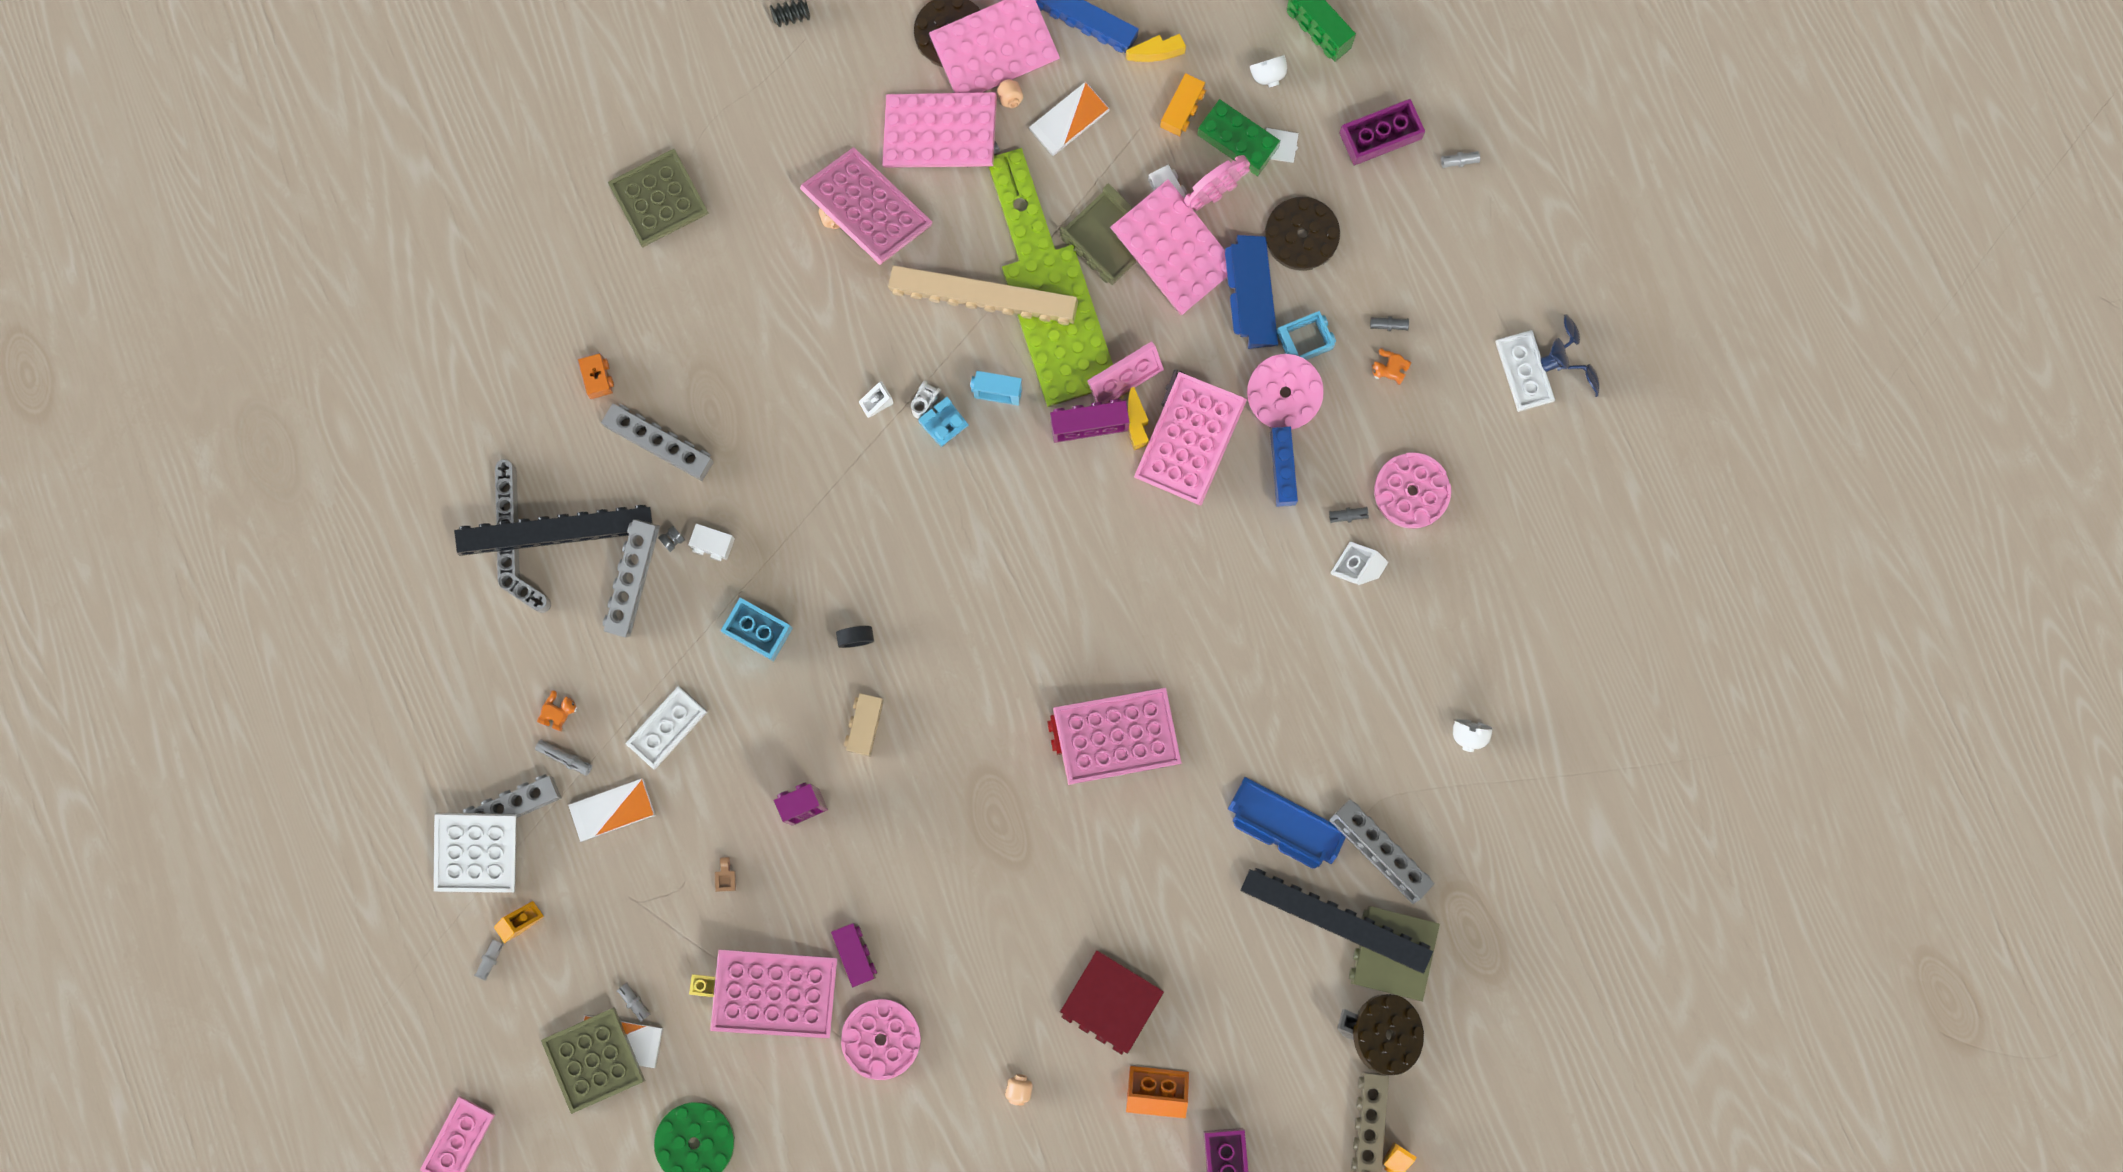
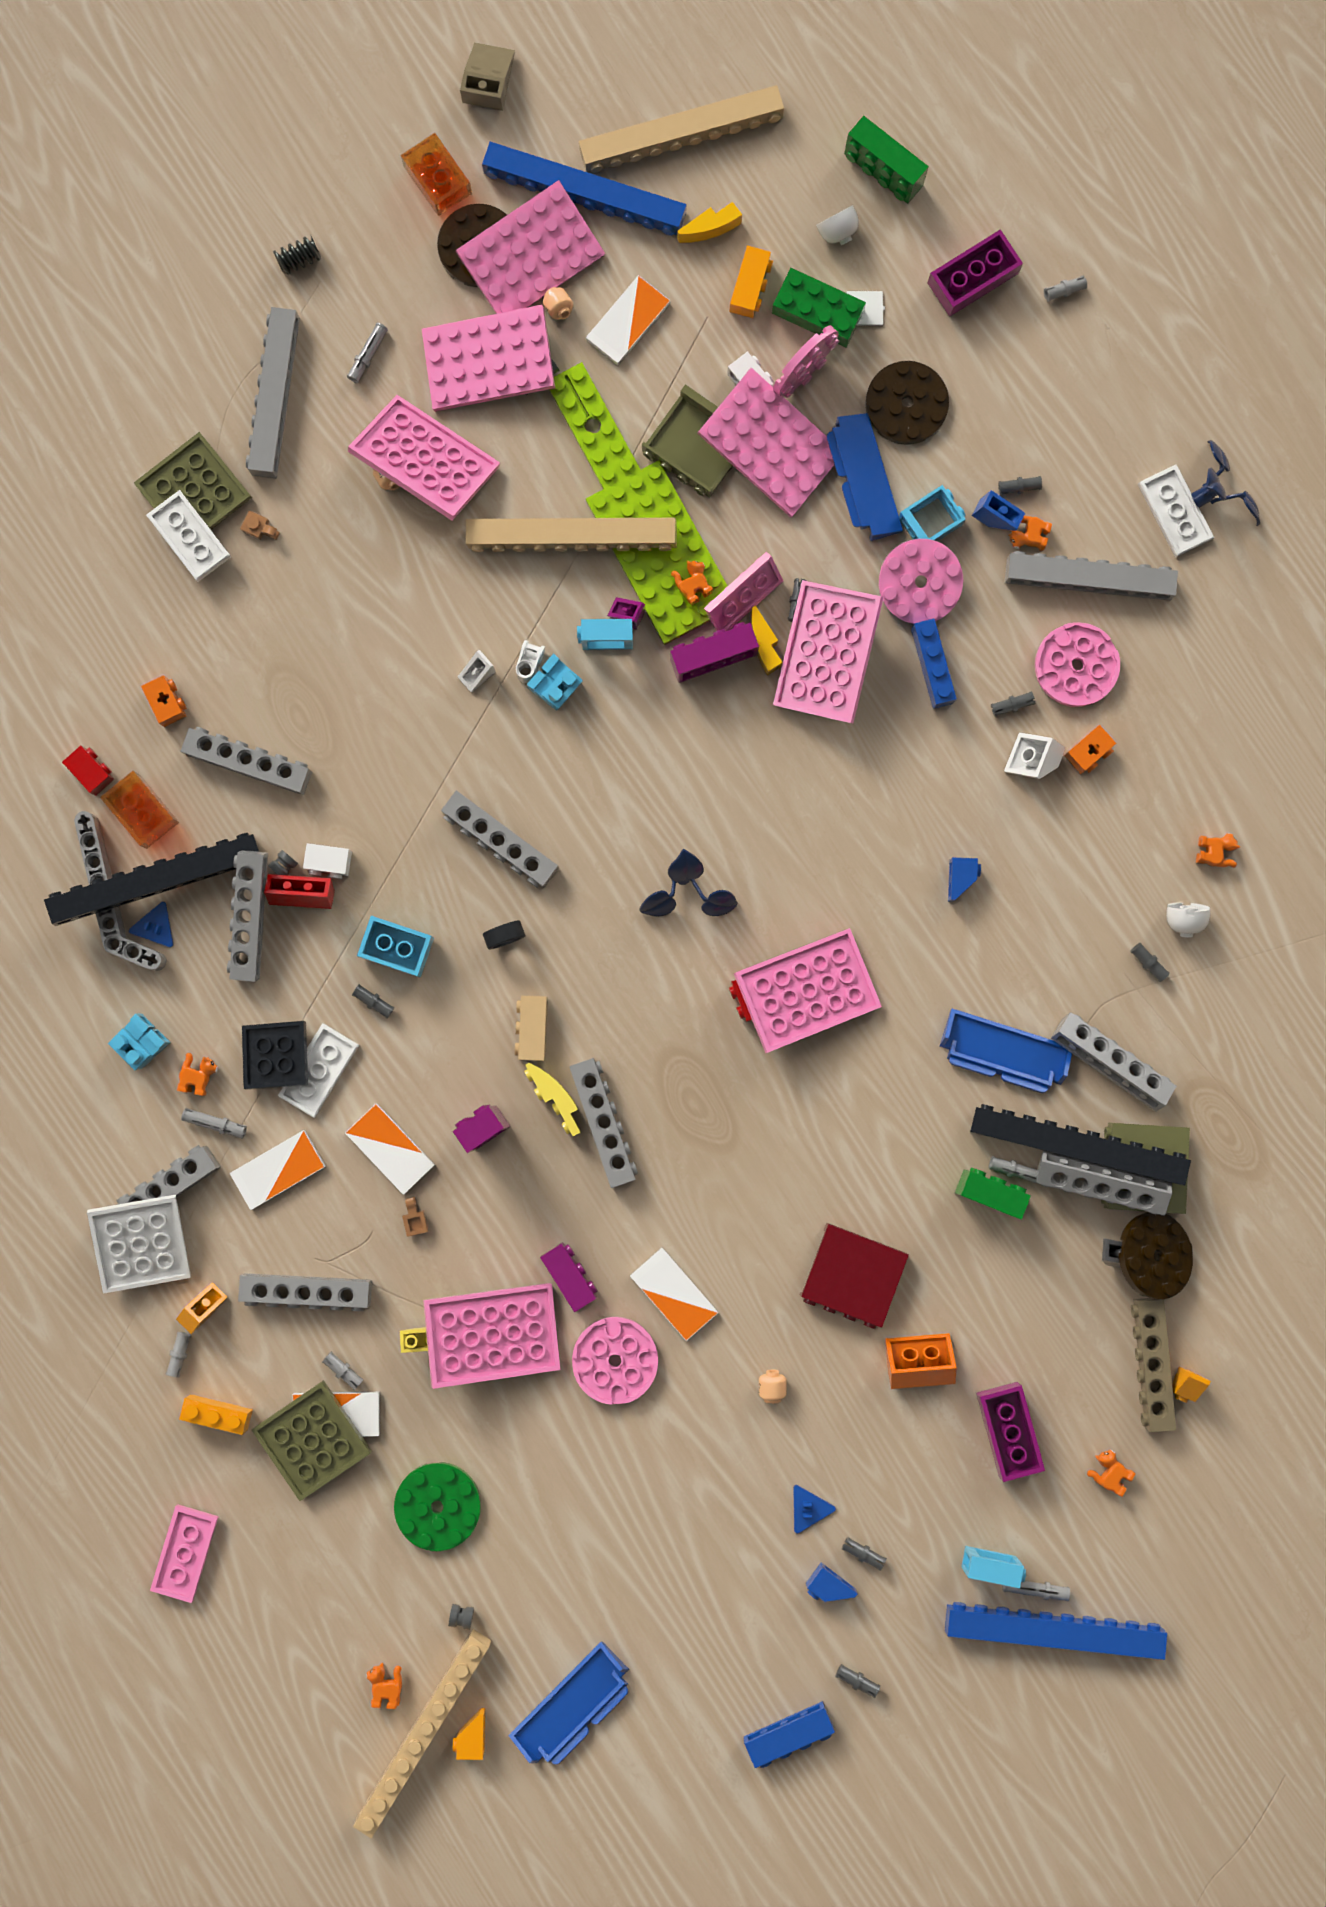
camera: 10 degrees left, 5 degrees up
none -> red brick [62,745,114,796]
none -> clear orange brick [100,771,179,849]
none -> medium azure hips [108,1013,171,1070]
none -> blue piece [129,902,173,947]
none -> white tile [146,490,231,582]
none -> light orange brick [179,1394,253,1435]
none -> light grey brick [238,1273,372,1311]
none -> medium nougat plate [240,511,280,540]
none -> black plate [242,1021,308,1090]
none -> light grey brick [246,307,300,479]
none -> red brick [264,874,335,909]
none -> tile [345,1103,435,1195]
none -> light grey pin [347,322,388,383]
none -> dark grey pin [352,984,395,1019]
none -> light grey brick [441,790,559,888]
none -> light yellow slope [524,1063,581,1136]
none -> light grey brick [569,1058,638,1188]
none -> magenta slope [607,597,645,630]
none -> tile [630,1247,718,1341]
none -> dark blue plant [639,849,738,917]
none -> orange animal [671,560,713,606]
none -> blue slope [948,857,981,902]
none -> green brick [955,1167,1031,1220]
none -> blue slope [972,490,1025,531]
none -> light grey pin [989,1156,1037,1183]
none -> light grey brick [1005,551,1178,601]
none -> light grey brick [1036,1150,1172,1215]
none -> orange brick [1064,725,1117,774]
none -> dark grey pin [1130,942,1169,982]
none -> orange animal [1196,833,1240,868]

